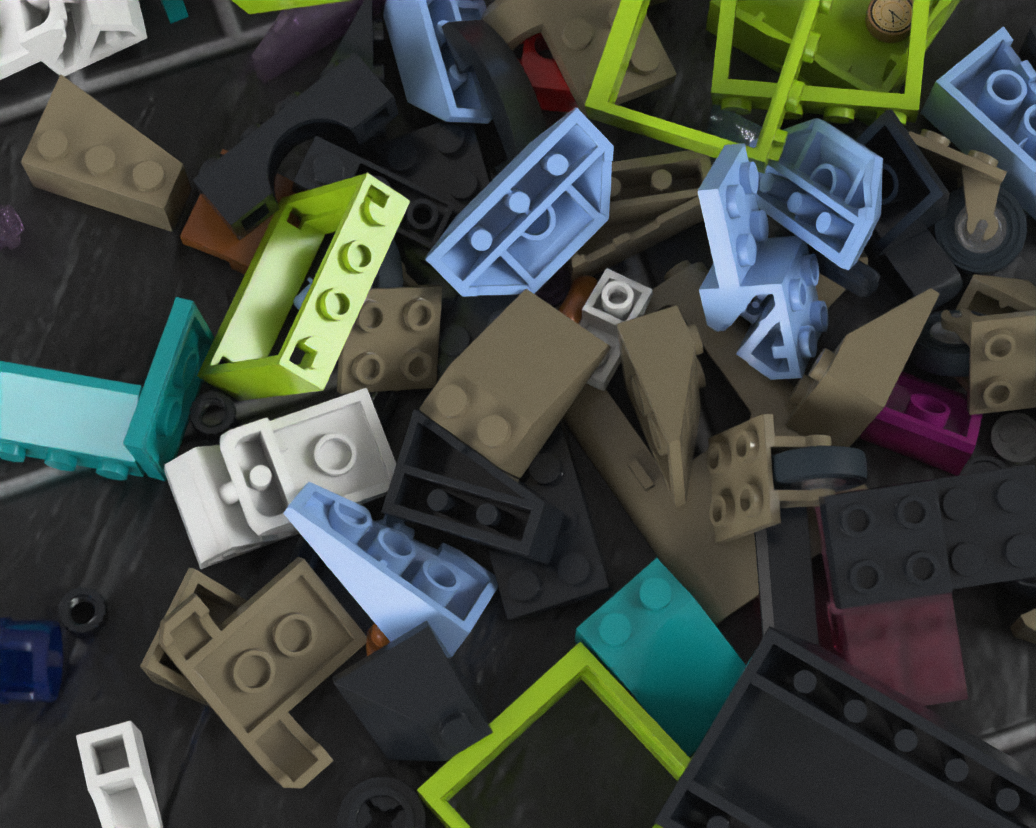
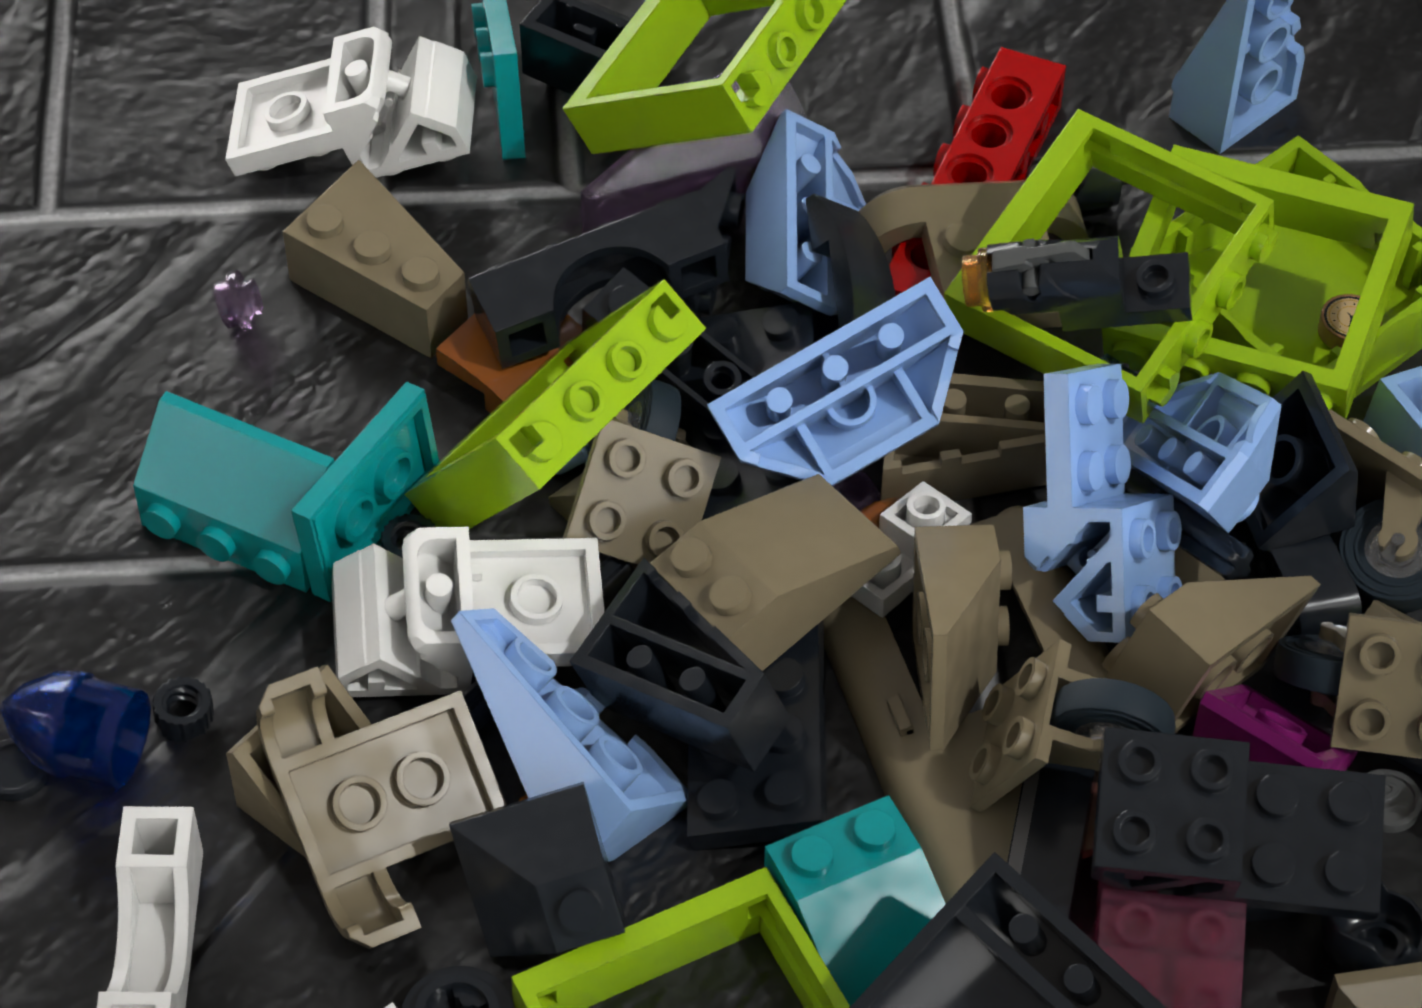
camera: 15 degrees right, 20 degrees down
none -> black plate [962,236,1193,331]

